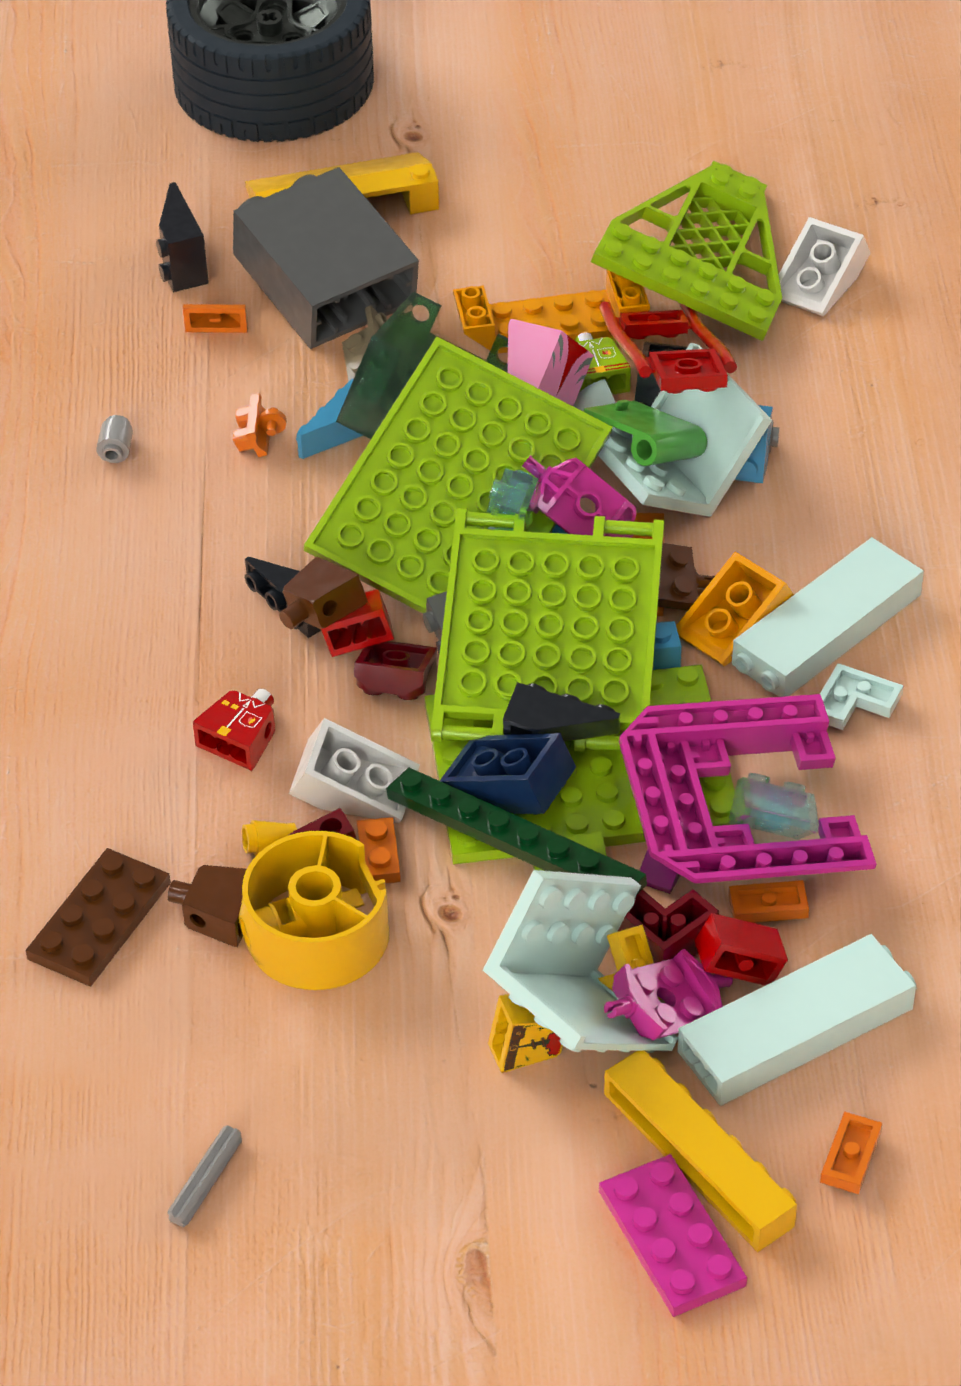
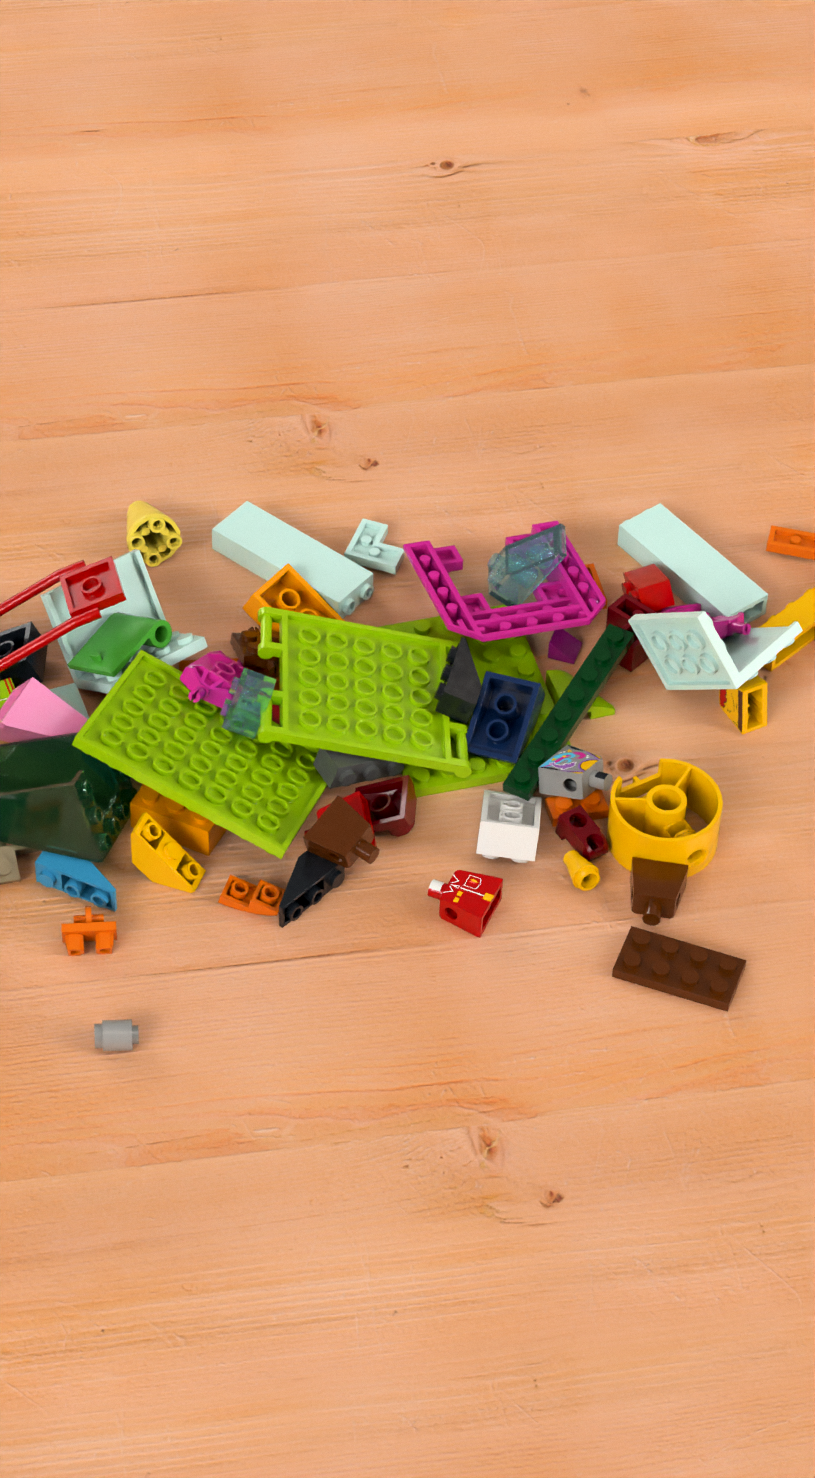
camera: 100 degrees left, 0 degrees up
none -> light yellow cone [126,501,182,567]
none -> yellow slope [131,812,206,893]
none -> orange slope [218,874,285,916]
none -> light grey torso [538,745,613,800]

